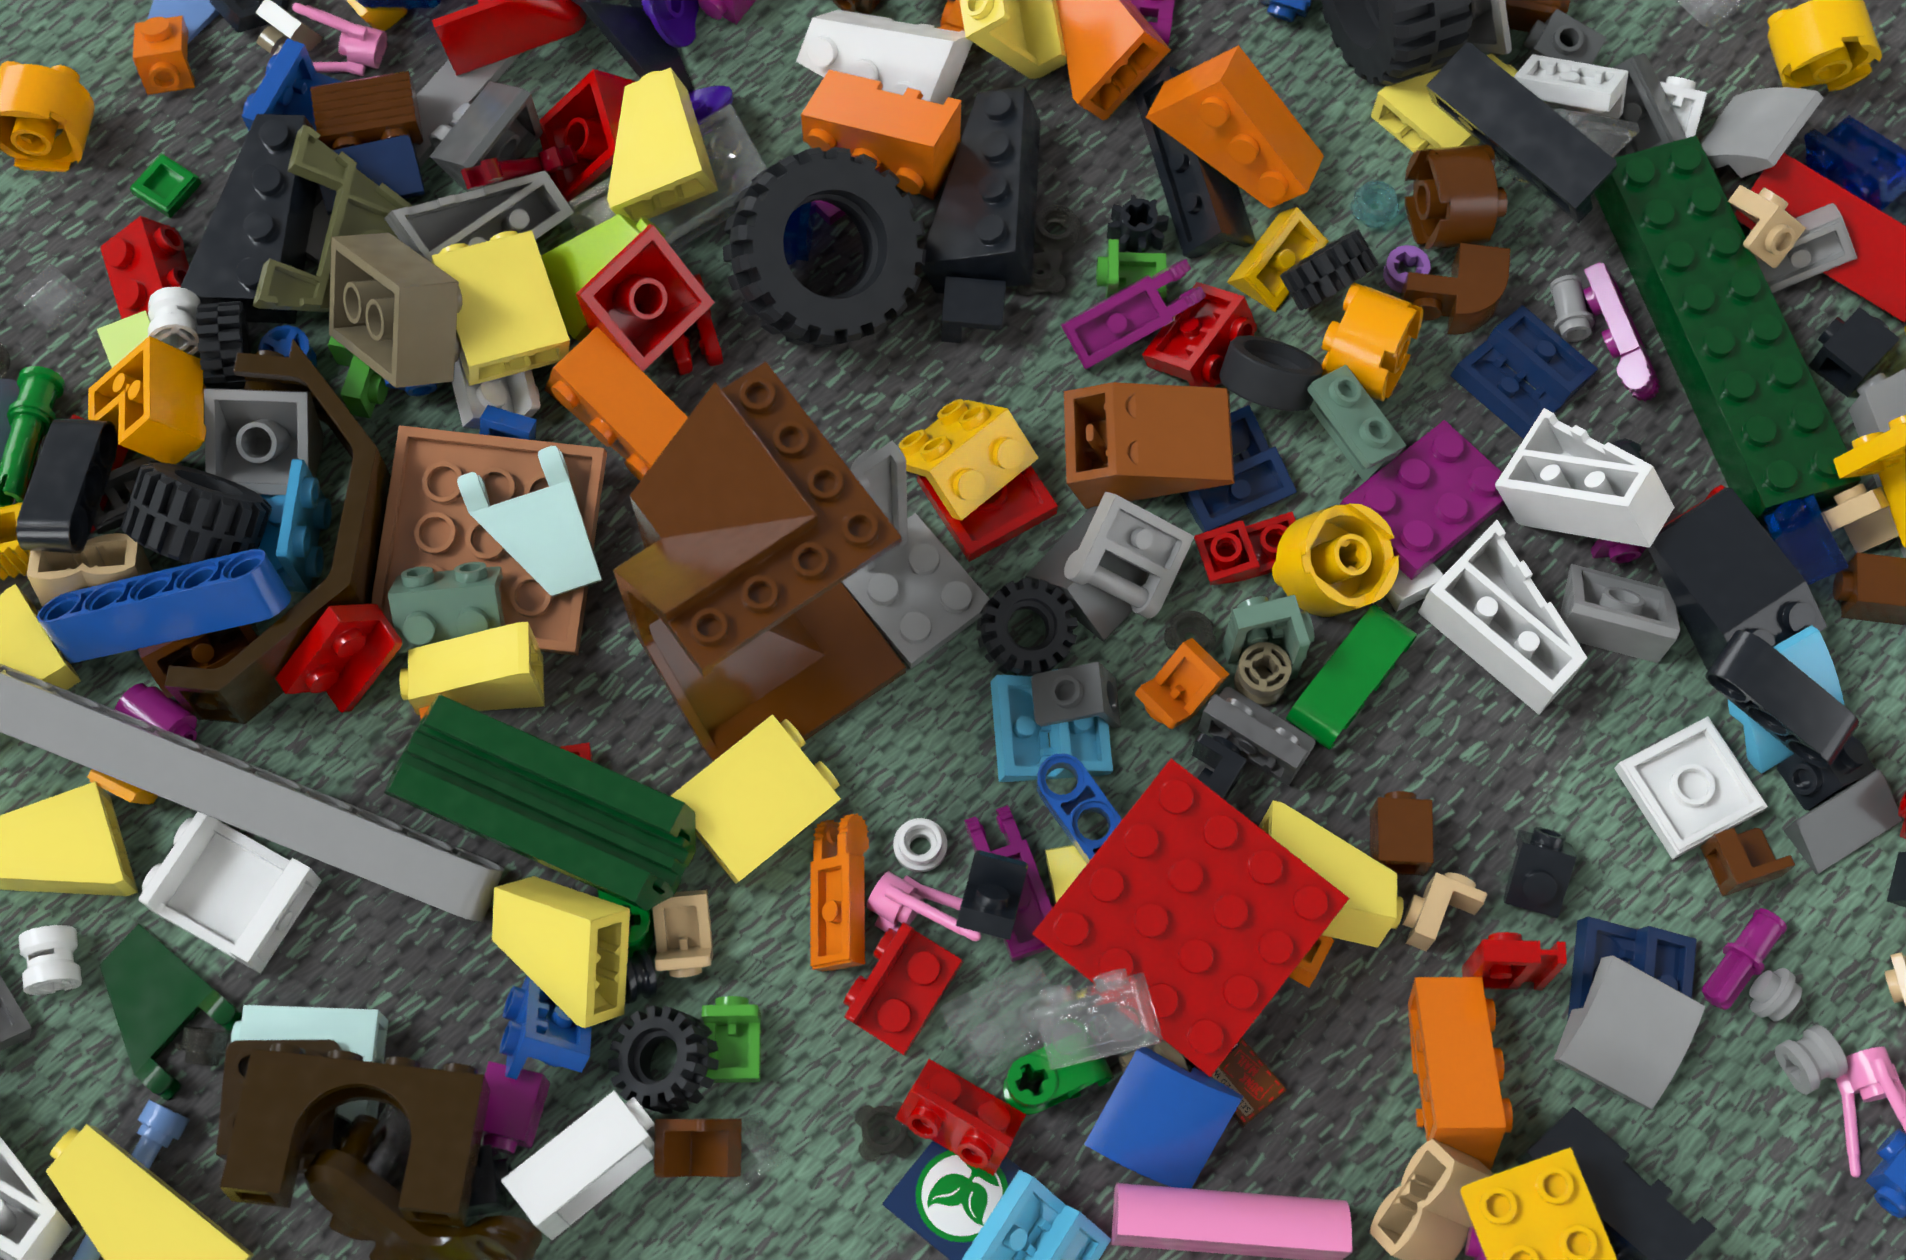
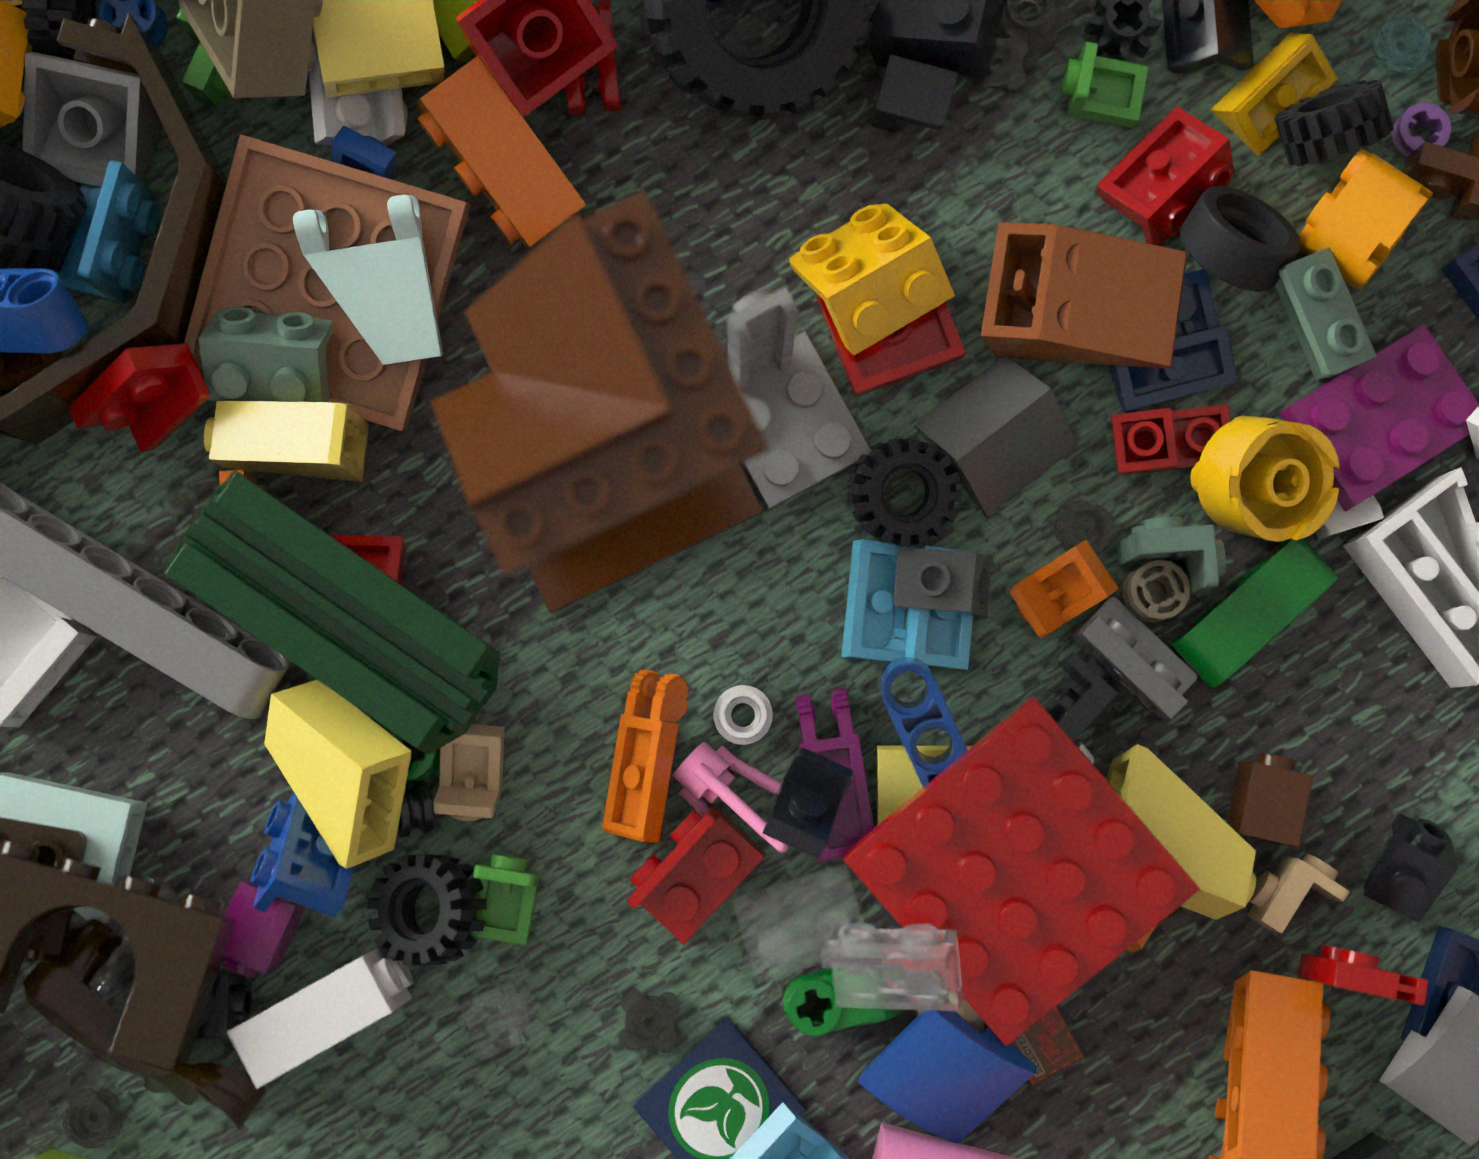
camera: 10 degrees right, 15 degrees up
reddish brown panel [654,1118,742,1178] -> none
light yellow brick [671,714,841,884] -> none
red bracket [895,1059,1026,1176] -> none
magenta hinge [1060,259,1206,369] -> none
light grey plate [1064,491,1195,619] -> none

